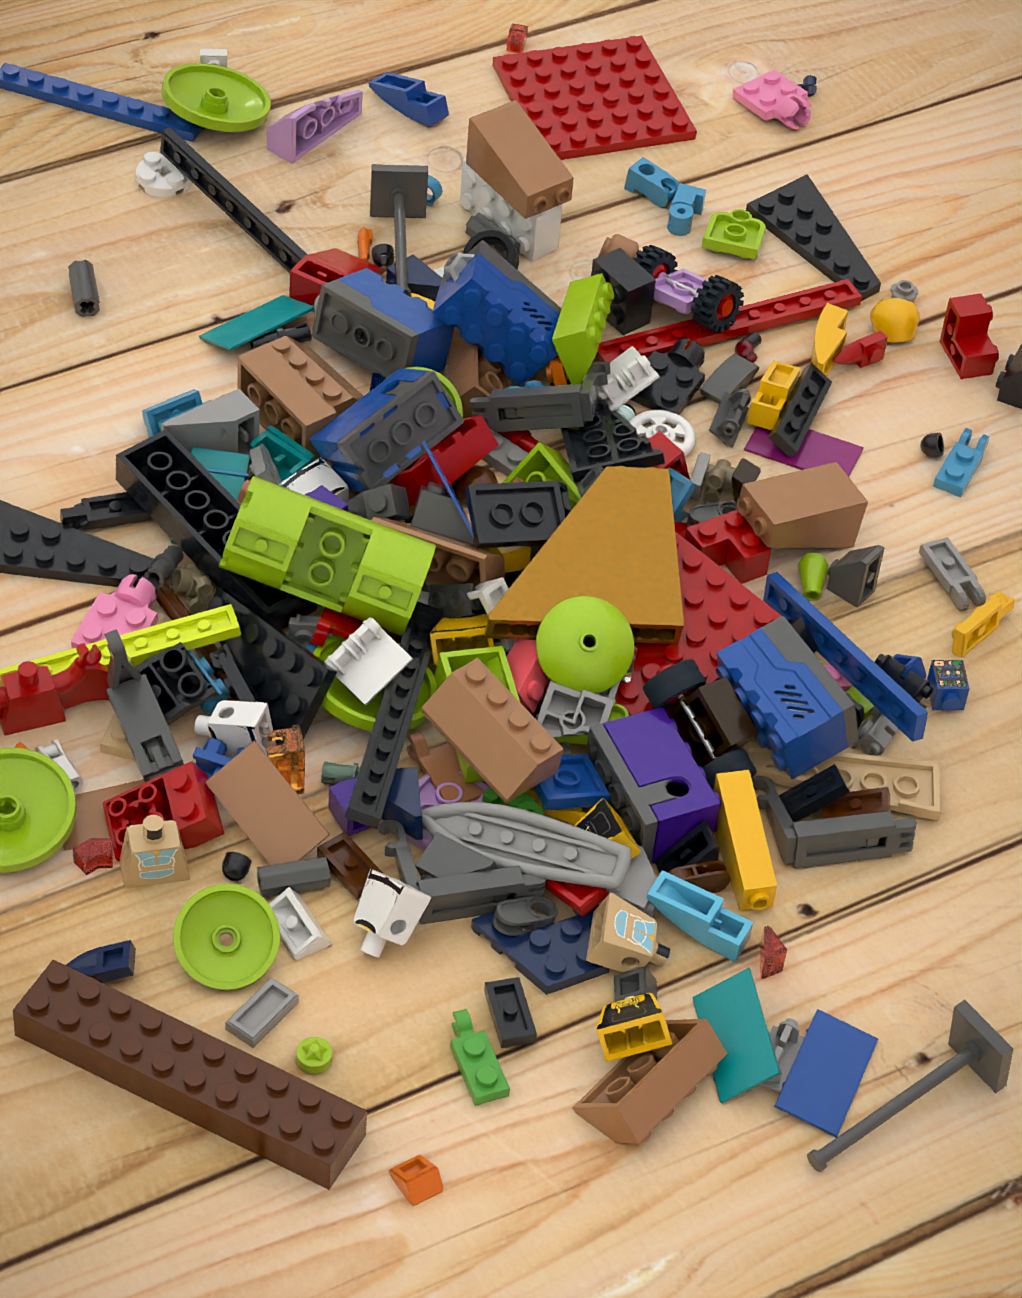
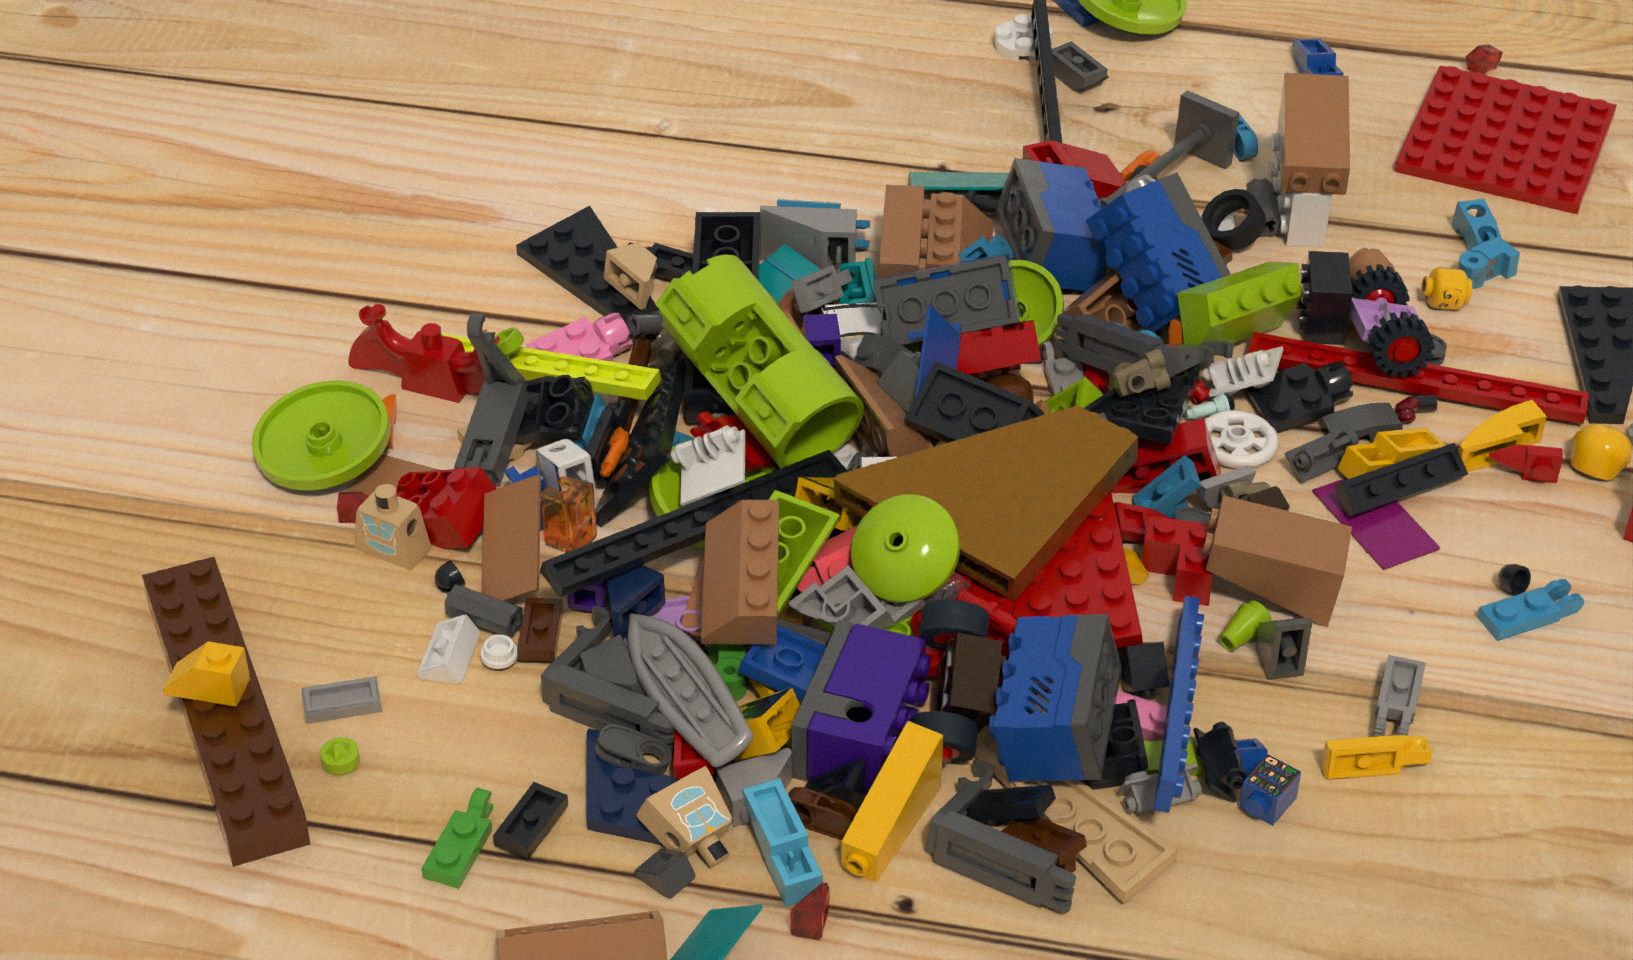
camera: 45 degrees right, 5 degrees down
white bar [36,739,83,792] -> none
dark blue plate [66,940,136,983] -> none
dark grey axle [68,260,100,317] -> none
lime dish [173,884,280,990] -> none
lavender wedge [266,89,363,163] -> none
white torso [354,869,431,958] -> none
orange slope [389,1155,443,1205] -> none
yellow torso [596,993,672,1062] -> none
lime plate [701,209,766,259] -> none
none -> yellow slope [163,642,250,707]
none -> white plate [480,635,518,669]
none -> lime tile [495,327,524,356]
none -> orange piece [600,427,629,477]
none -> tan slope [603,242,657,310]
none -> red pin [957,588,1018,638]
none -> dark azure leg [958,235,1014,262]
none -> dark grey slope [1052,41,1109,91]
none -> dark tan plate [1112,348,1171,397]
none -> yellow head [1421,267,1472,311]

